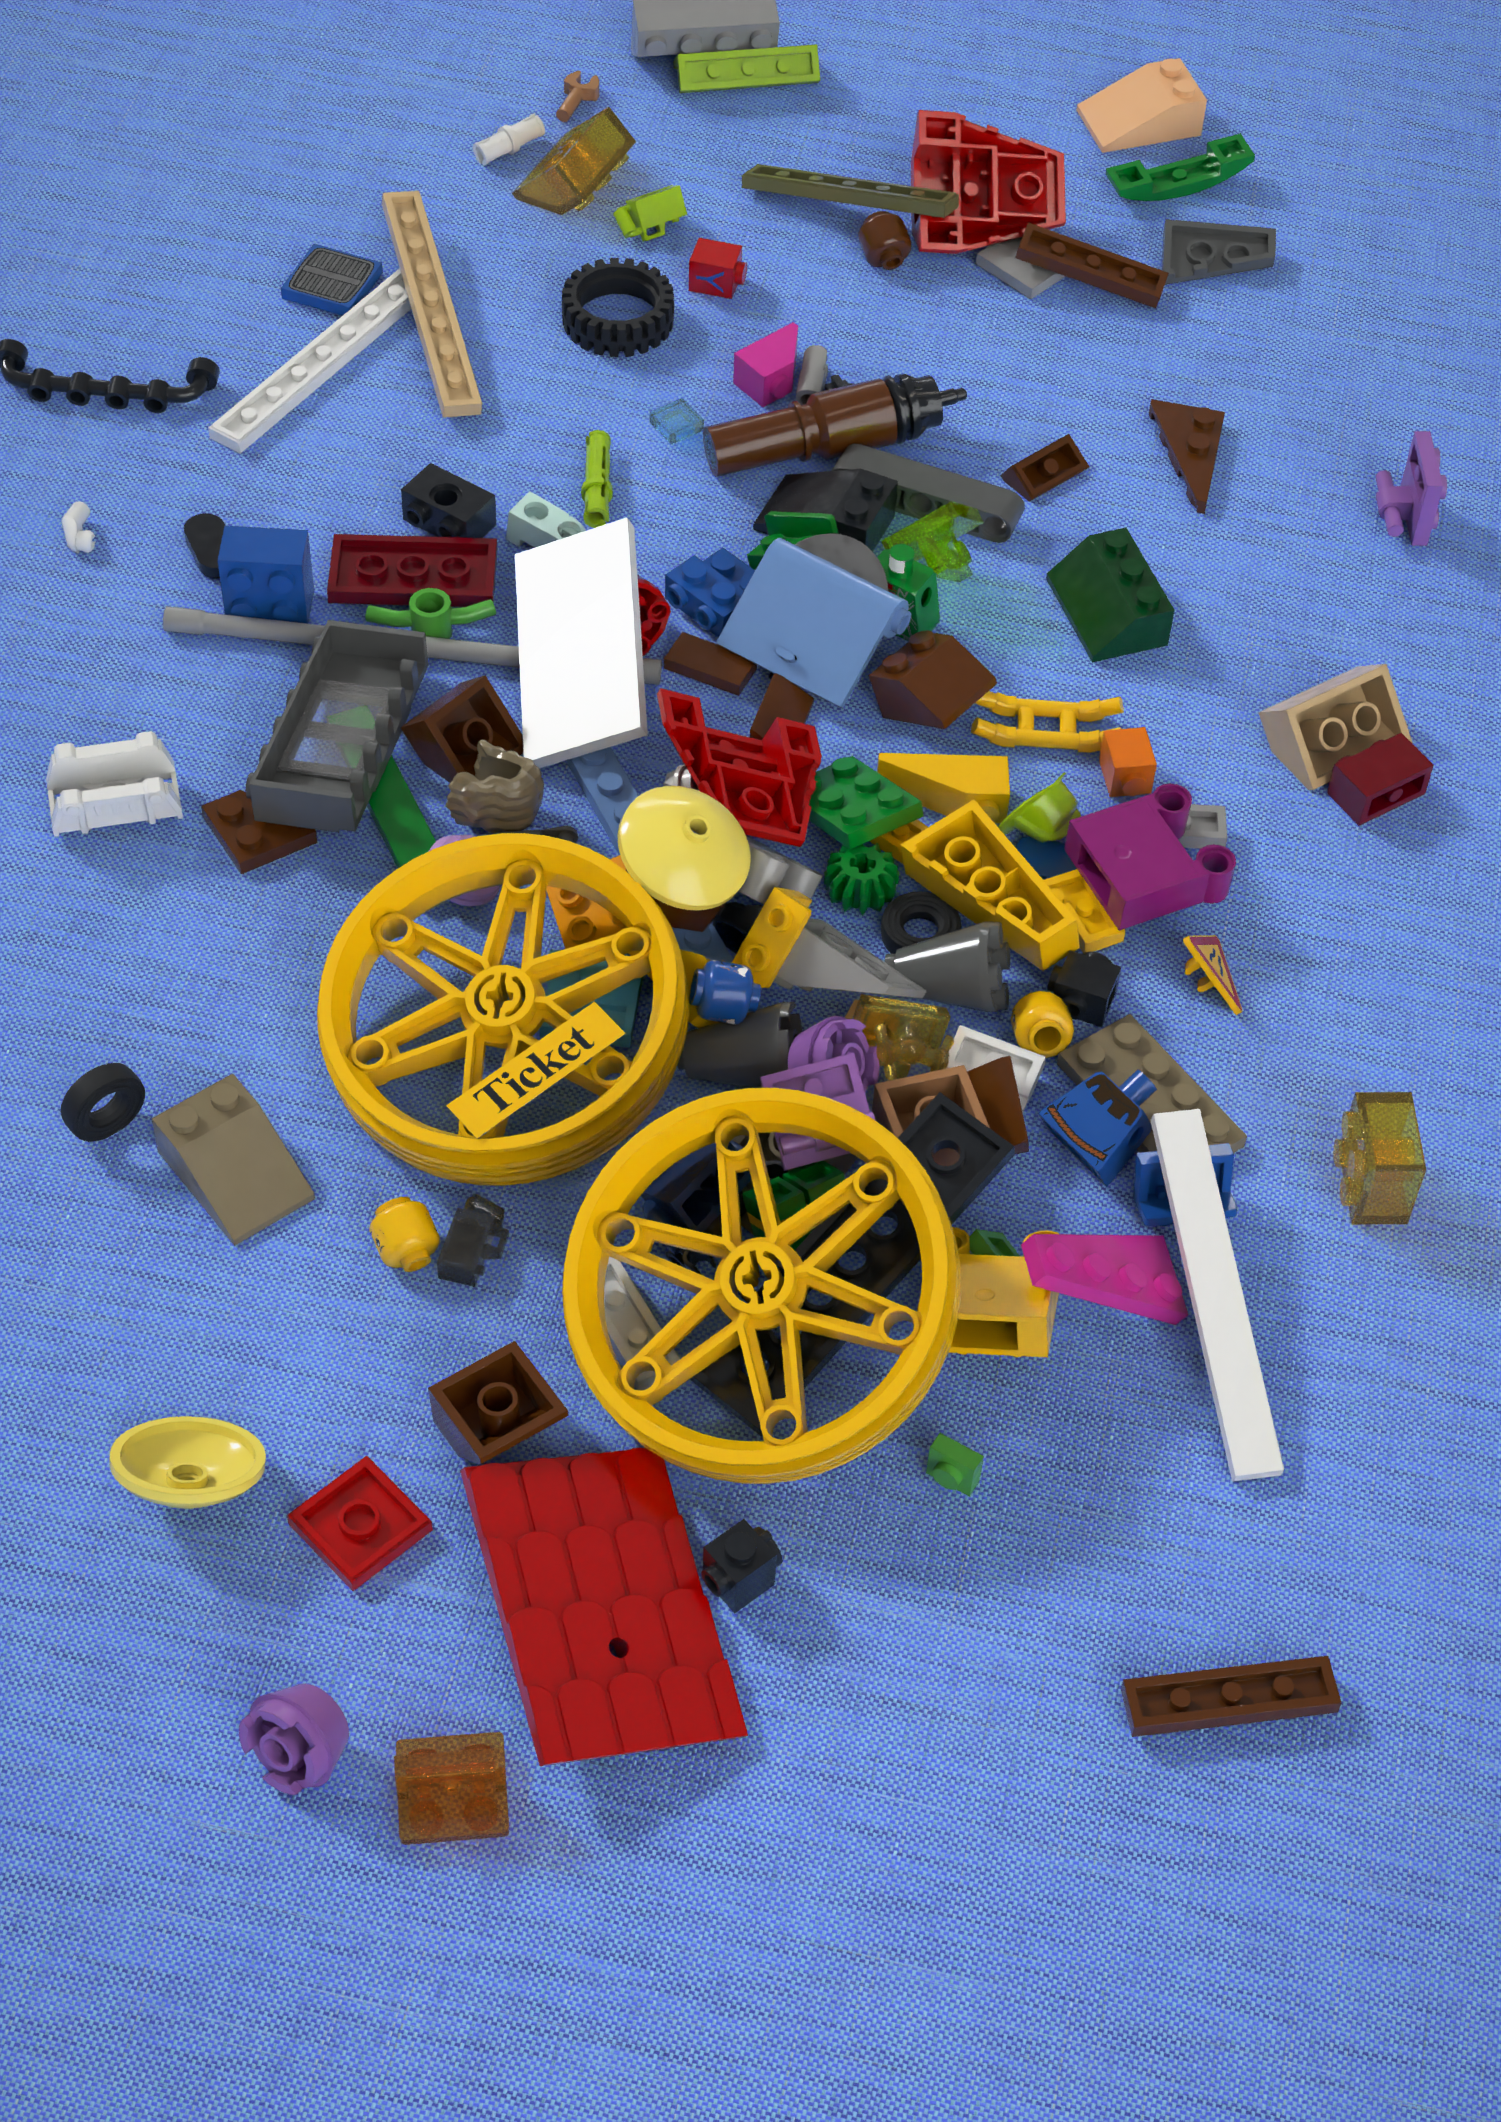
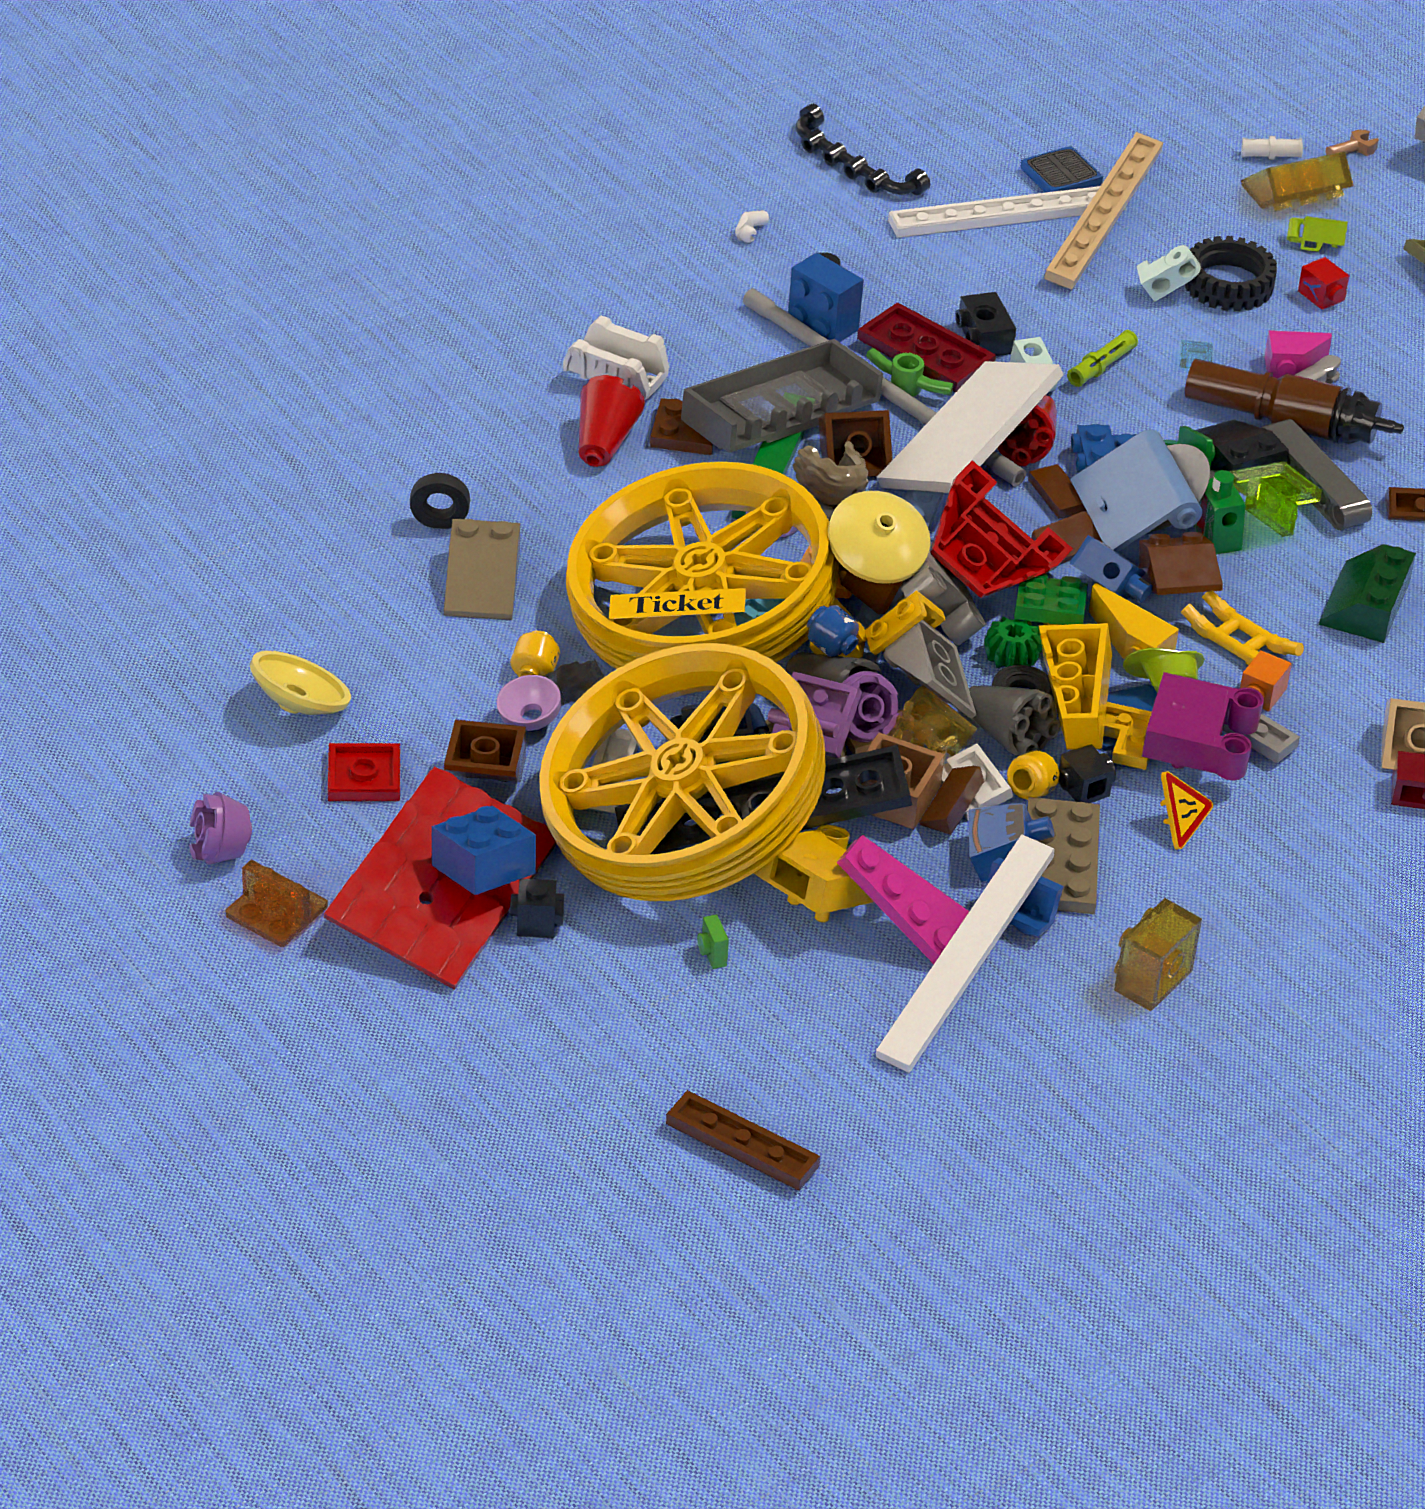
camera: 40 degrees right, 10 degrees down
none -> blue brick [431,806,536,895]
none -> lavender piece [496,675,561,731]
none -> red cone [579,375,645,467]
none -> blue torso [1070,535,1153,602]
none -> light aqua leg [1136,245,1201,302]

